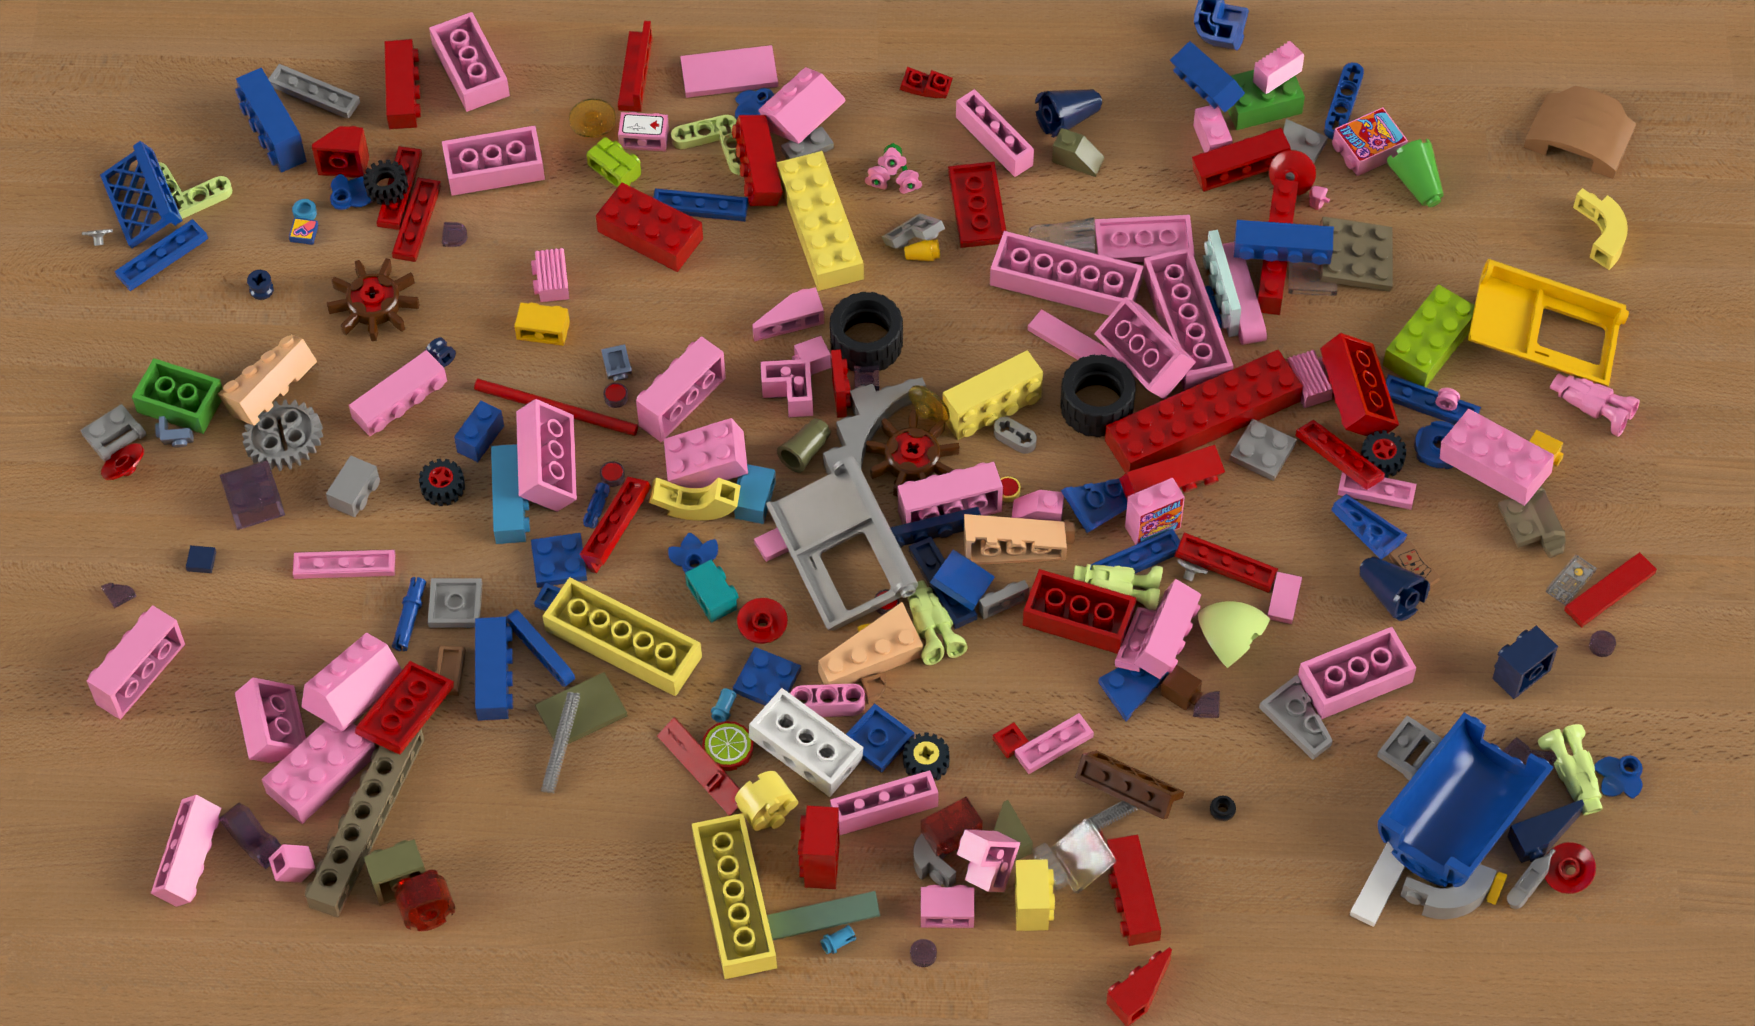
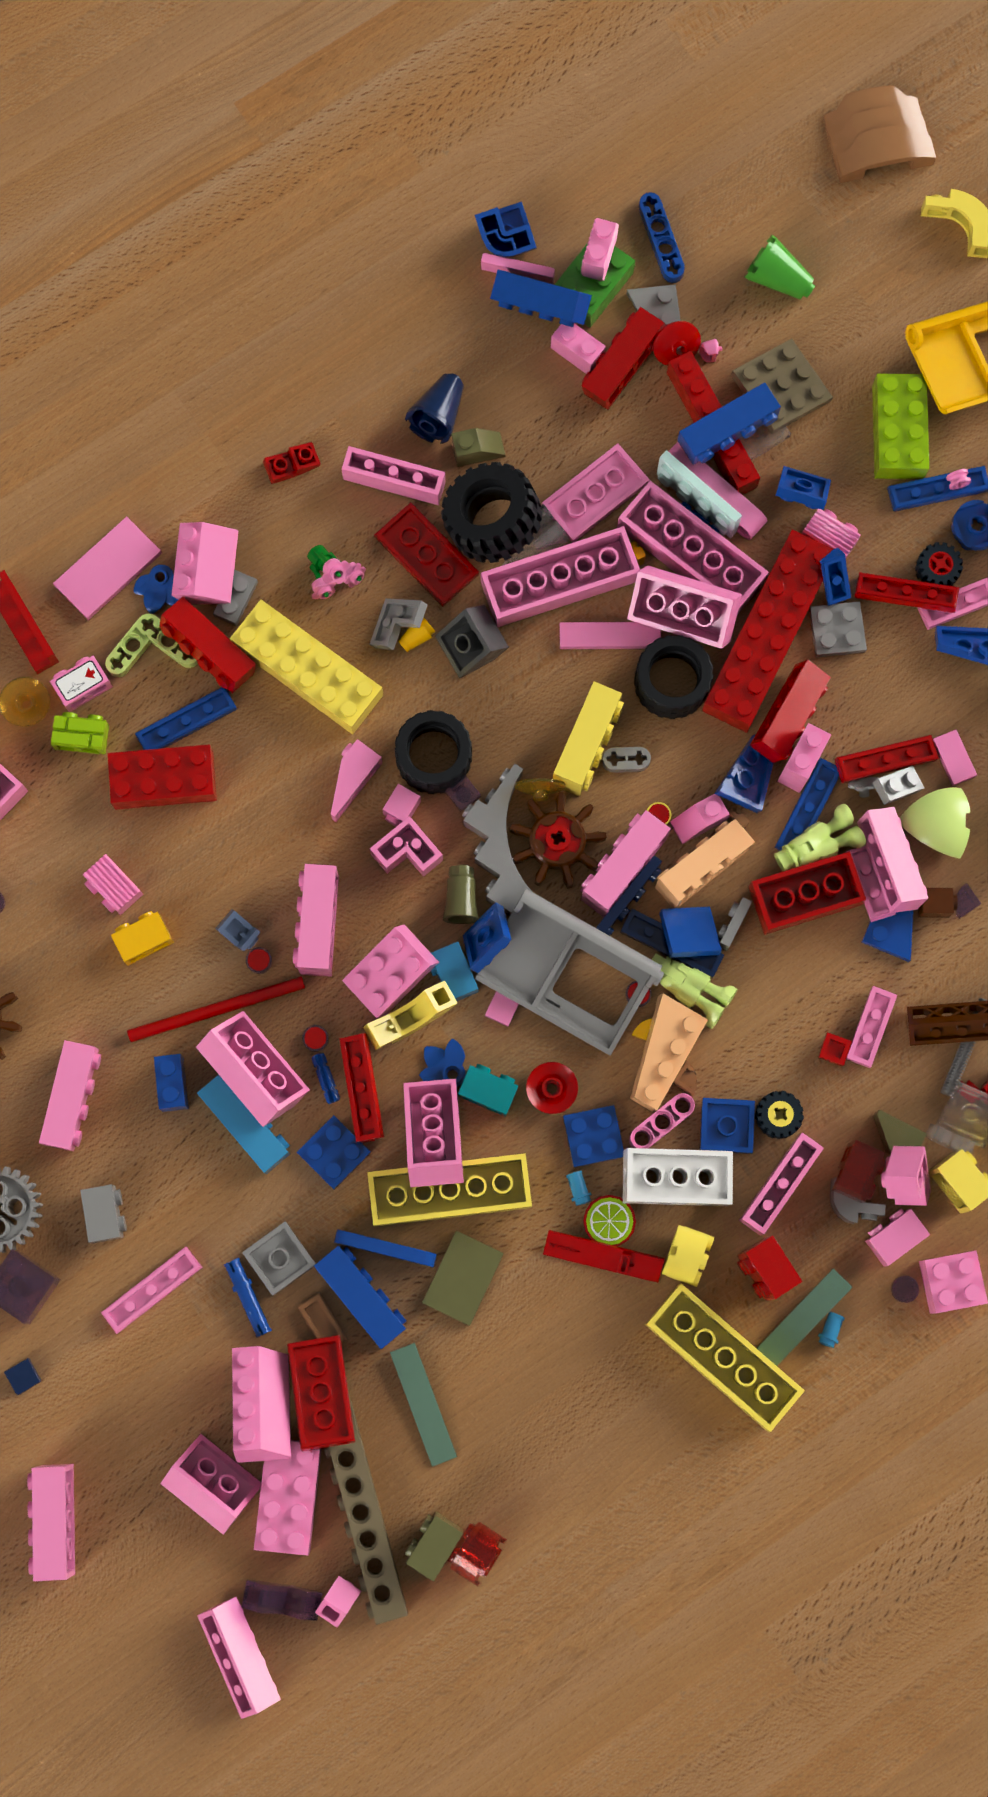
camera: 40 degrees left, 20 degrees up
black wheel [419,458,465,506] -> none
dark blue wheel [425,337,456,367] -> none
blue tile [534,583,561,611] -> none
light grey axle [541,692,580,793] -> none
red plate [831,349,851,418] -> none
red brick [1320,333,1399,436] -> none
brick [1332,107,1408,176] -> none
none -> sand green piece [390,1343,457,1467]
none -> bright pink brick [403,1079,464,1187]
none -> dark grey slope [435,605,509,678]
none -> black tyre [441,462,542,563]
none -> blue plate [463,902,512,973]
none -> bright pink tile [481,253,555,284]
none -> yellow tile [631,541,646,566]
none -> blue plate [775,466,831,510]
none -> blue slope [820,548,852,606]
none -> plate [872,766,924,805]
none -> bright pink brick [919,1251,988,1314]

